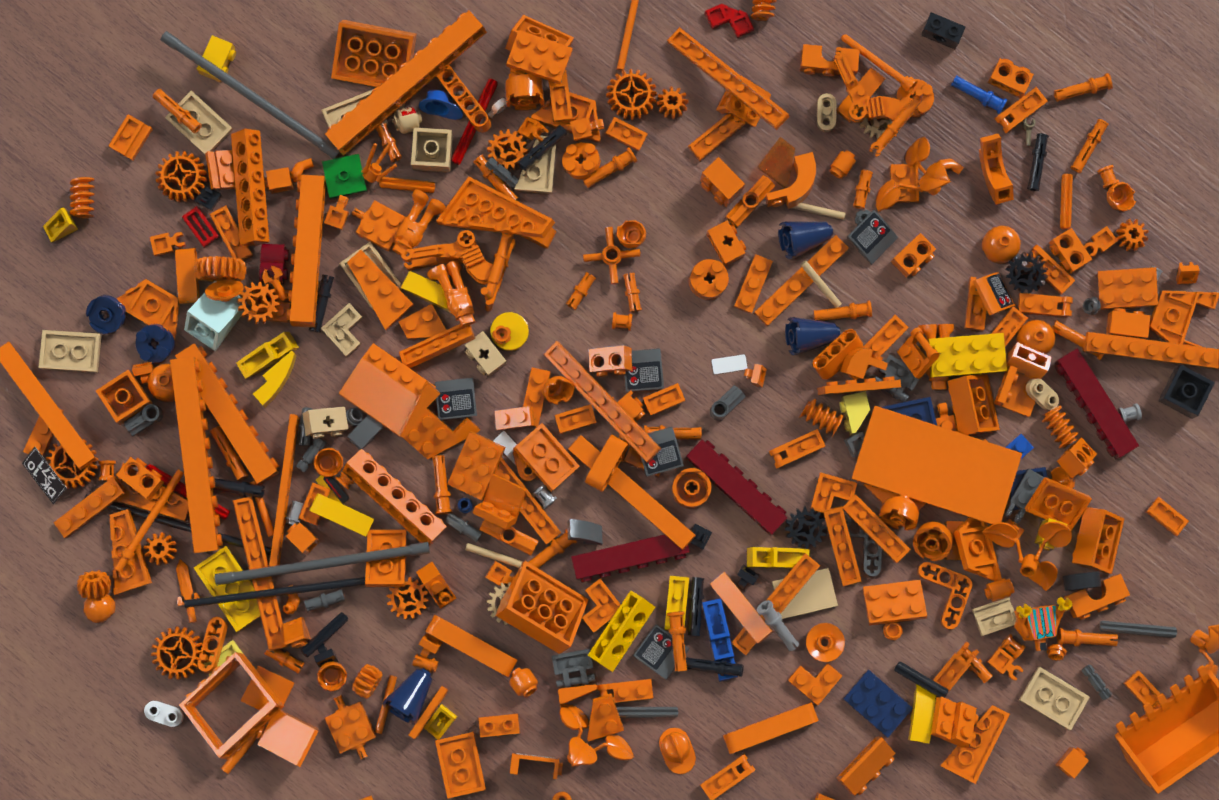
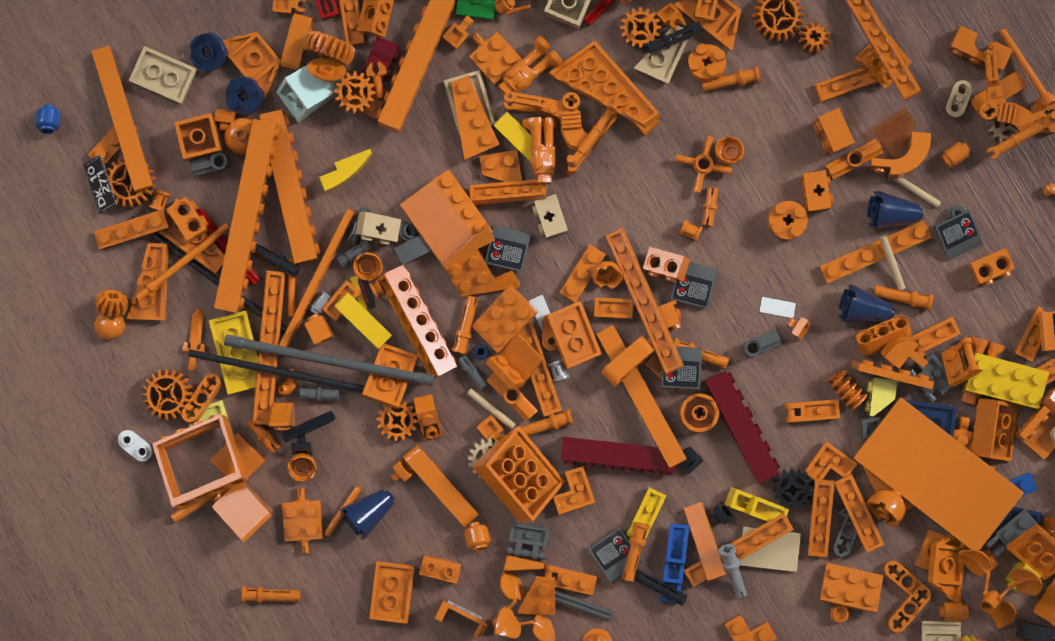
camera: 30 degrees right, 5 degrees up
orange gear [143,532,177,566] -> none
orange pin [210,426,248,481] -> none
yellow slope [236,332,299,379] -> none
black pin [309,274,334,333] -> none
tan plate [321,303,362,357] -> none
orange gear [352,664,382,699] -> none
orange axle [379,177,435,193] -> none
orange tile [409,686,448,739] -> none
orange pin [412,654,439,673] -> none
yellow slope [424,704,458,740] -> none
orange pin [473,154,518,200] -> none
dark grey axle [485,157,518,188] -> none
yellow tile [490,312,529,351] -> none
orange plate [492,325,511,344] -> none
plate [494,406,534,431] -> none
orange pin [566,272,596,310] -> none
dark grey slope [567,519,603,545] -> none
orange plate [570,117,604,141] -> none
yellow brick [588,590,655,672] -> none
orange plate [606,117,648,151] -> none
orange plate [643,383,686,416] -> none
black pin [688,577,705,636] -> none
orange plate [734,254,773,314] -> none
orange dish [806,623,845,662] -> none
orange pin [853,170,873,209] -> none
orange plant [876,137,951,212] -> none
orange plate [890,164,919,203] -> none
orange cylinder [913,521,952,561] -> none

